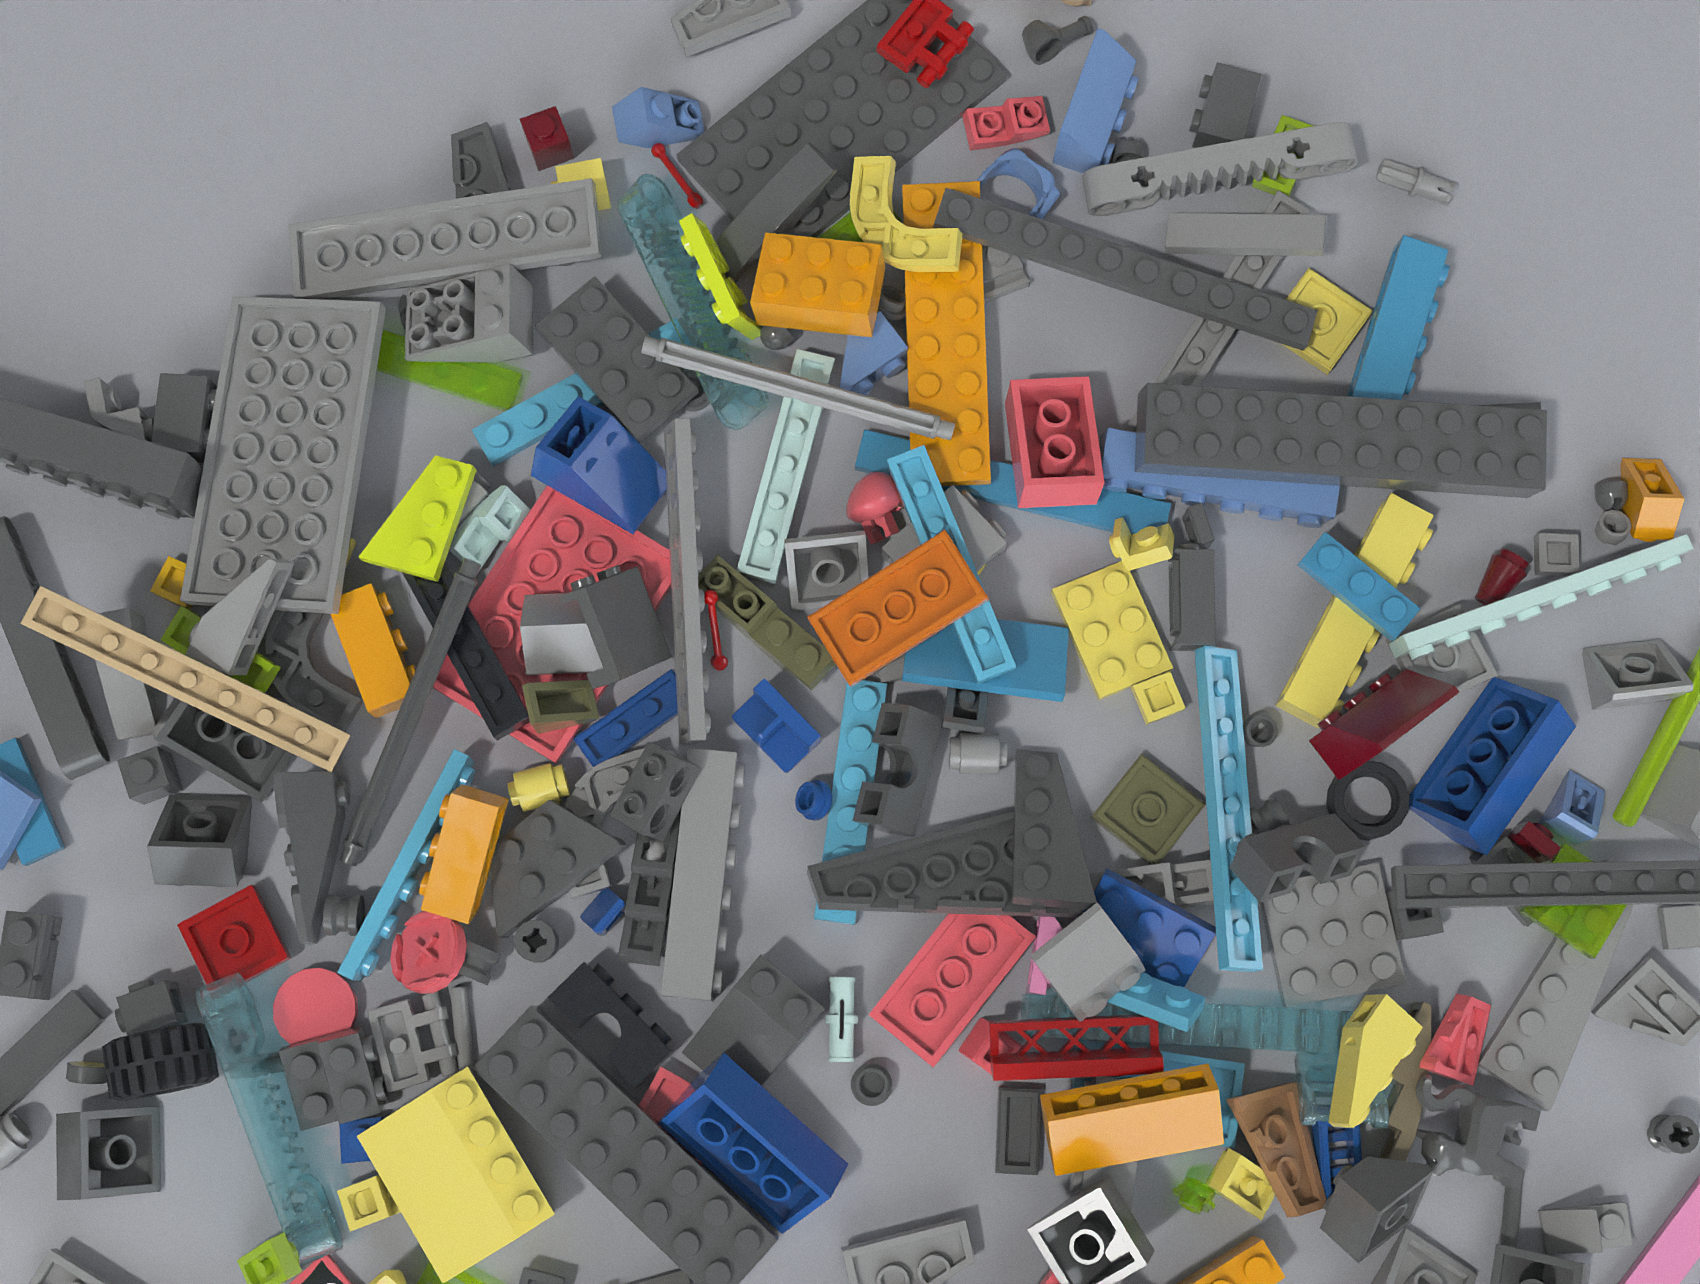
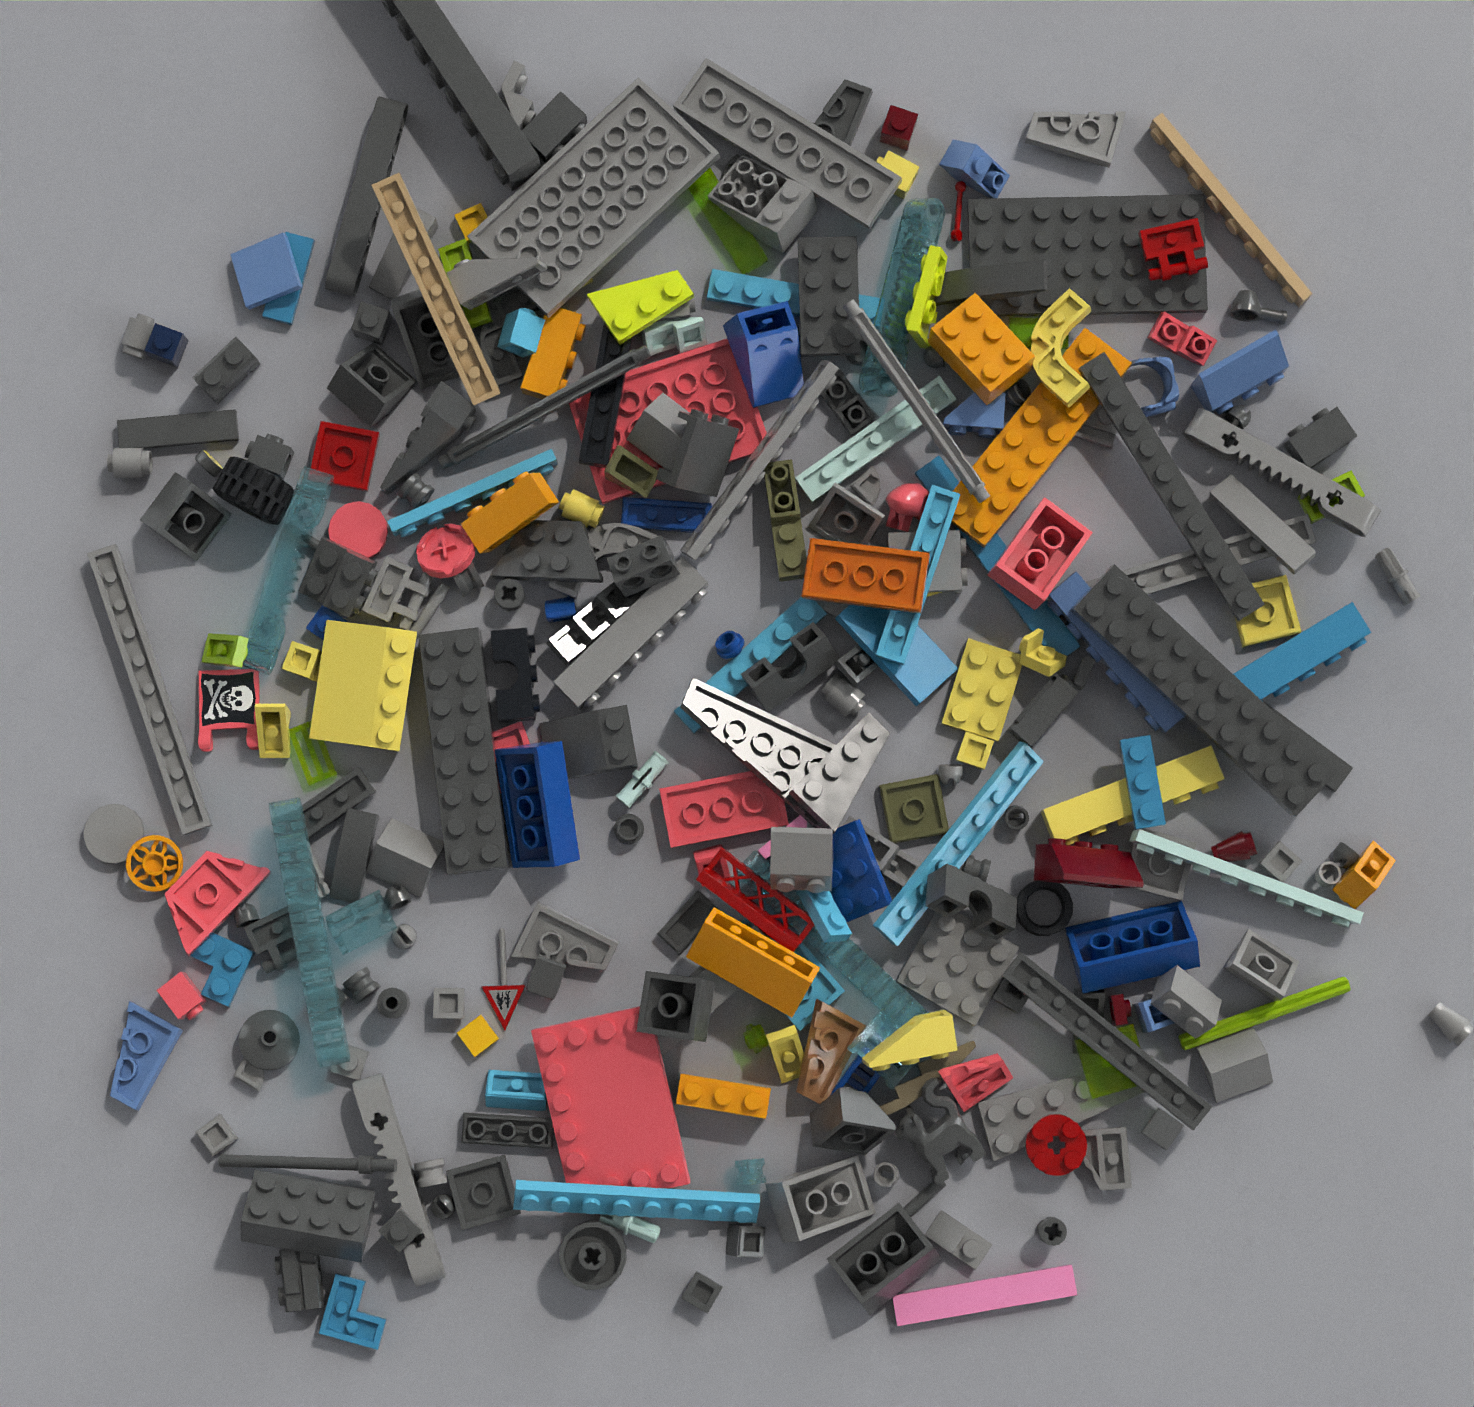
camera: 40 degrees right, 5 degrees up
red hinge [704,590,728,671] -> none
blue panel [732,678,821,773] -> none
none -> medium azure brick [497,308,545,358]
none -> dark grey slope [820,369,876,435]
none -> light grey tile [851,465,880,506]
none -> light grey hinge [873,1162,899,1187]
none -> light grey hinge [938,764,963,786]
none -> red plate [1025,1114,1087,1176]
none -> light grey brick [1151,965,1222,1039]

